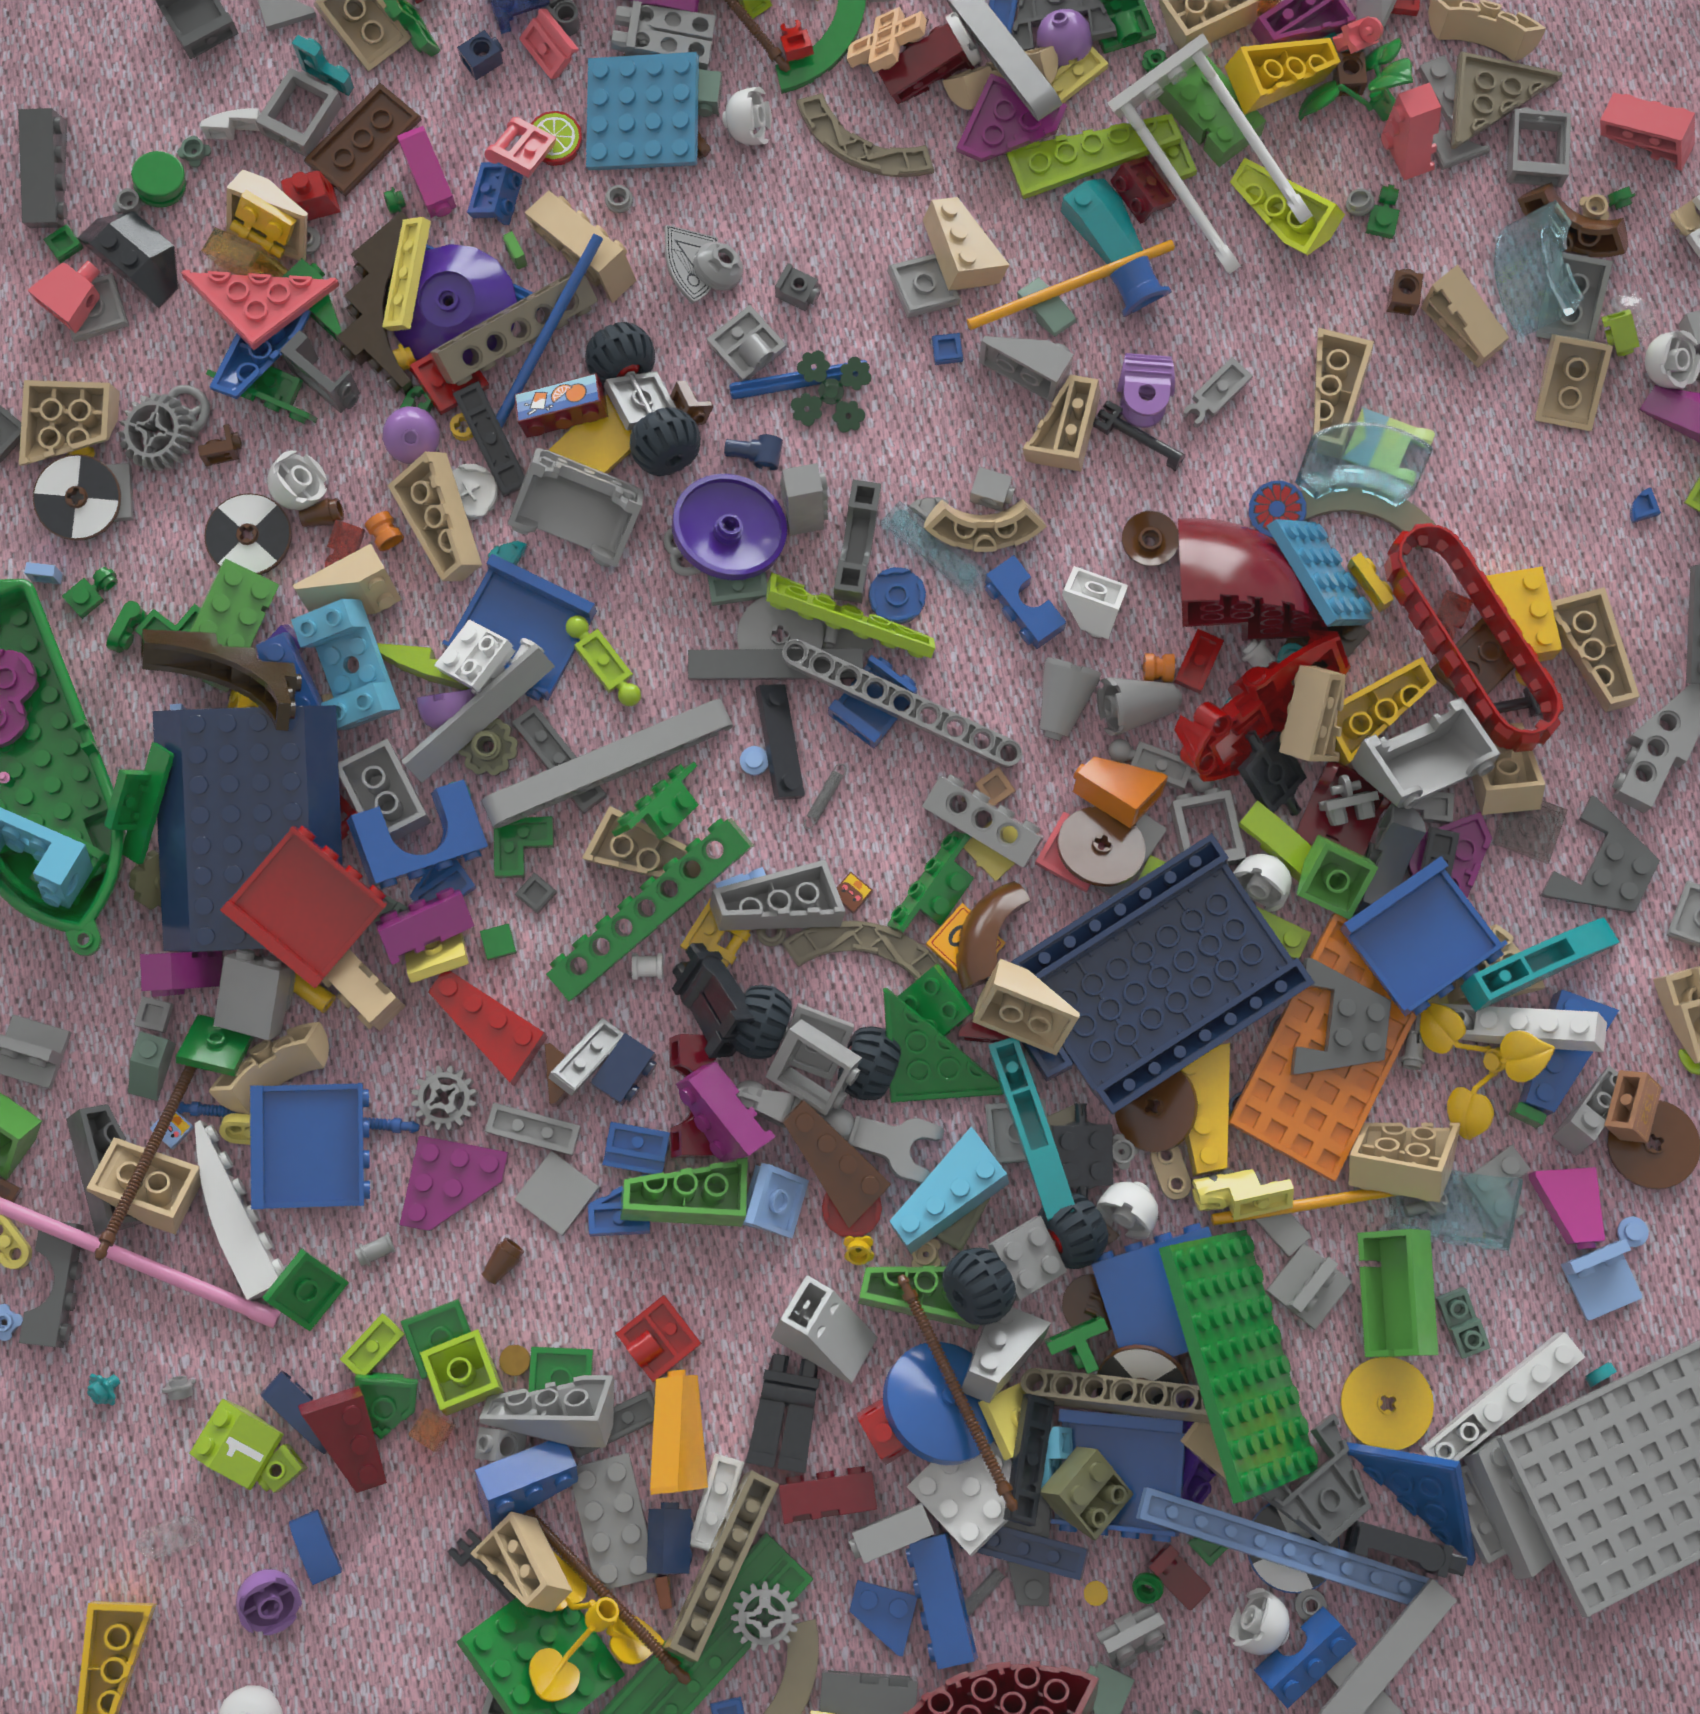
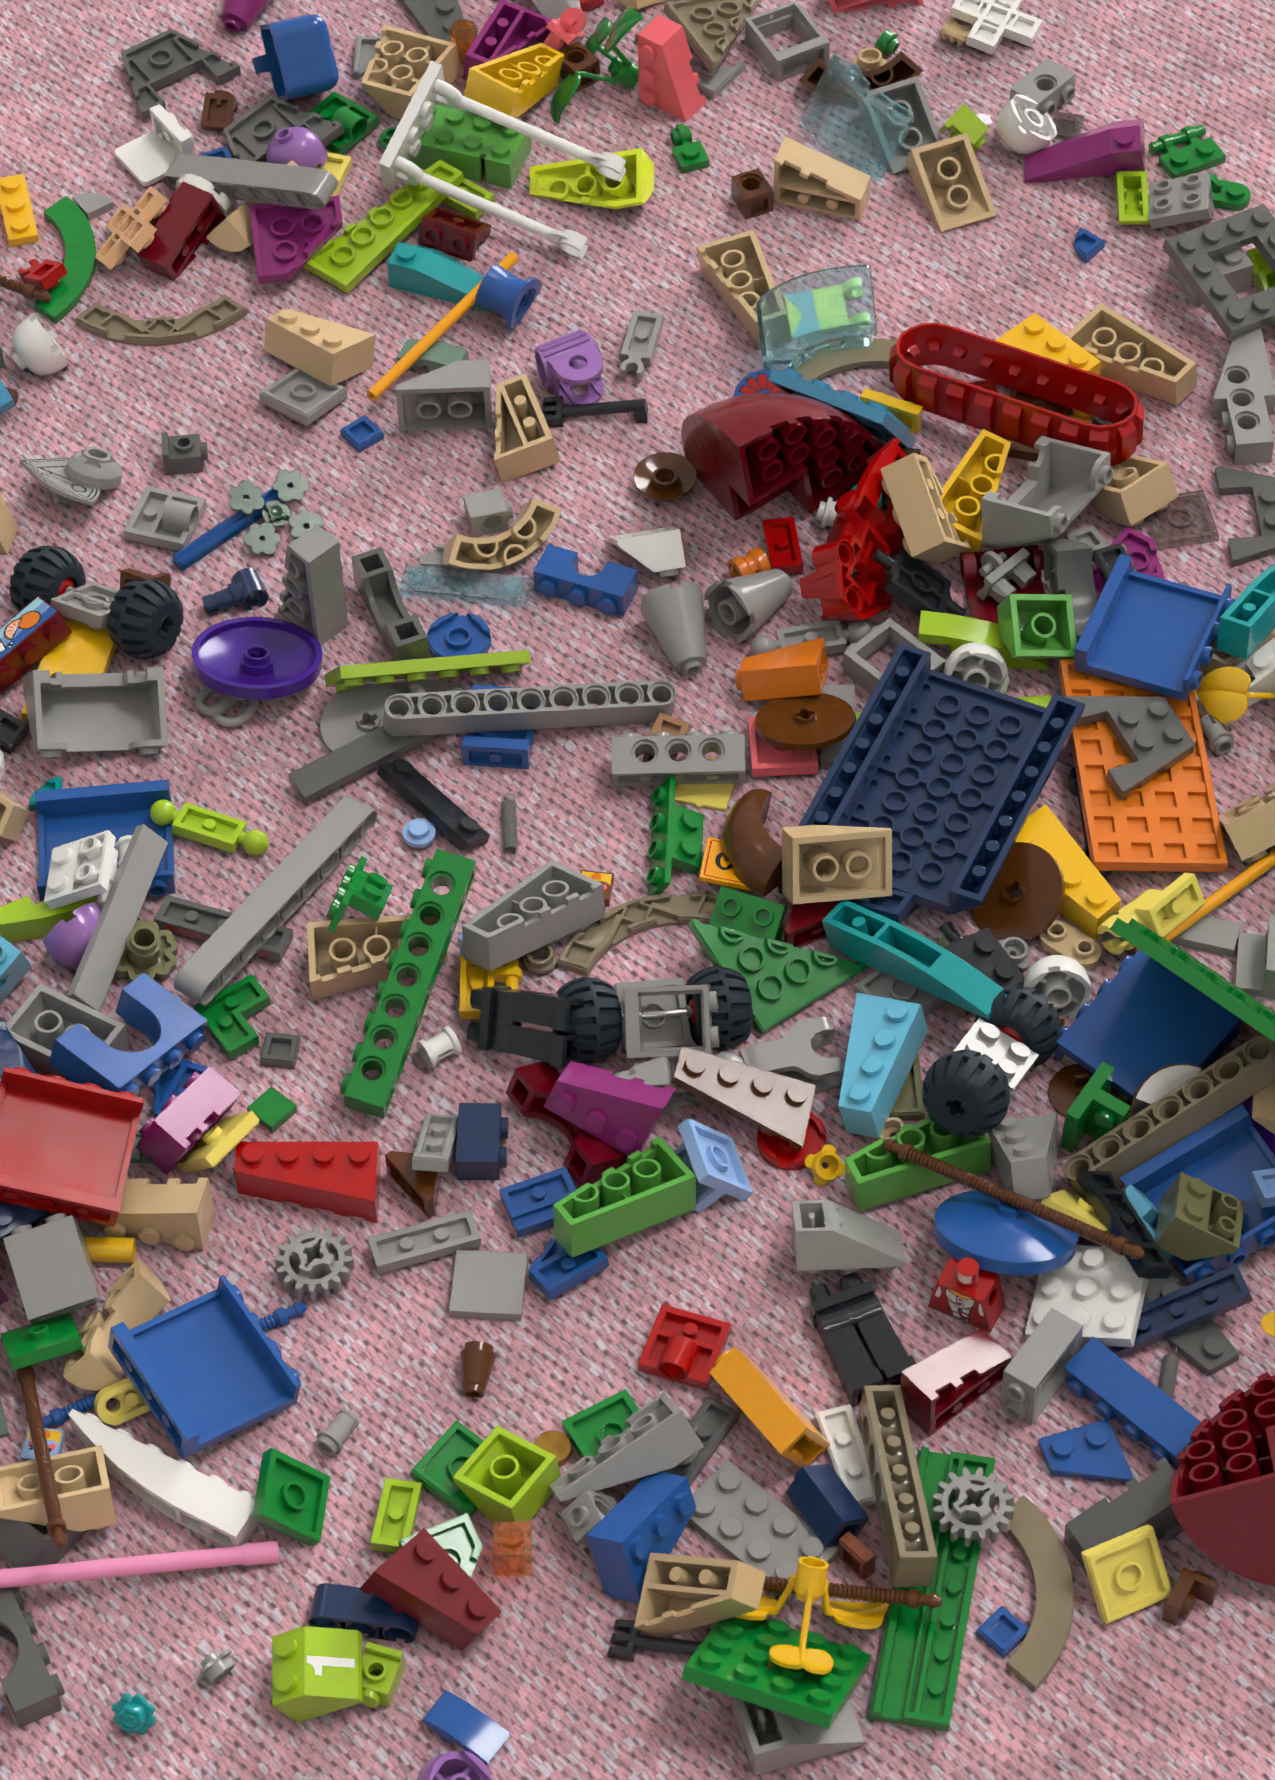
camera: 30 degrees left, 25 degrees down
magenta plate [399,1135,509,1231] -> none
sand green plate [707,572,767,606] -> none
light grey plate [1346,189,1375,216] -> none

